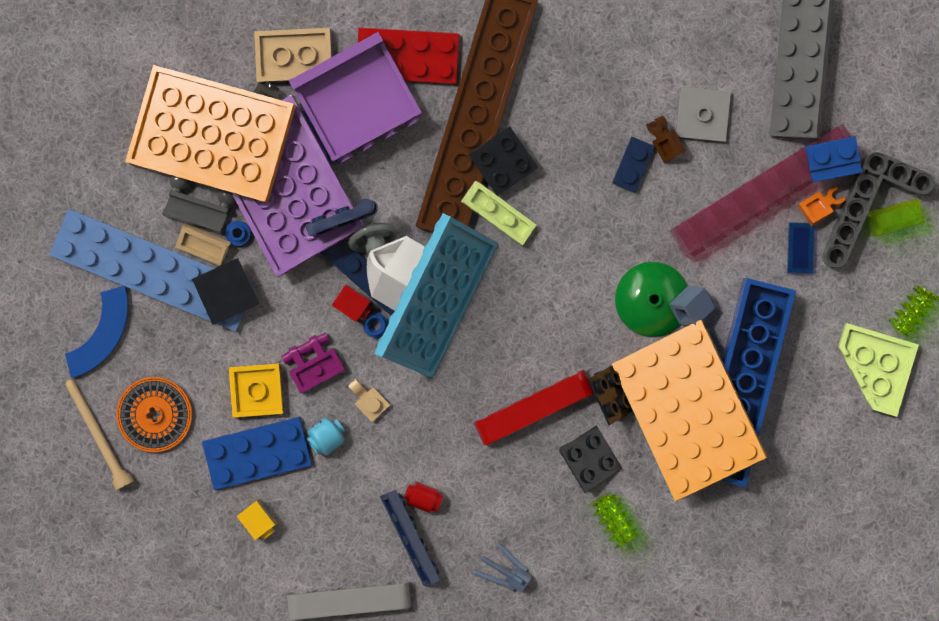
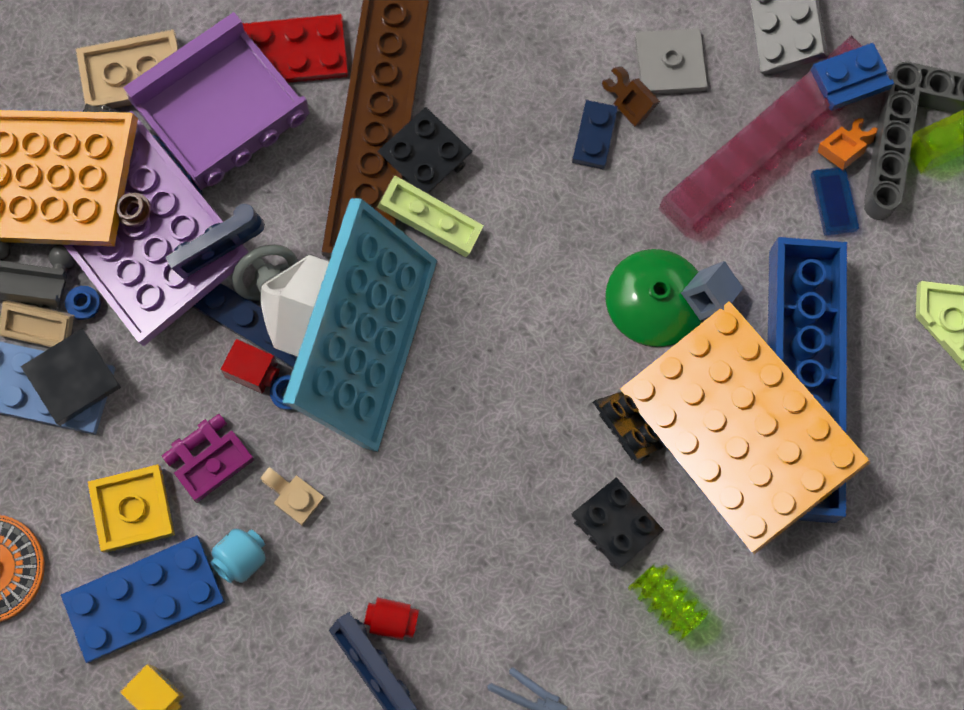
camera: 10 degrees left, 15 degrees down
red beam [473,370,593,446] -> none
none -> reddish brown plate [116,193,151,227]

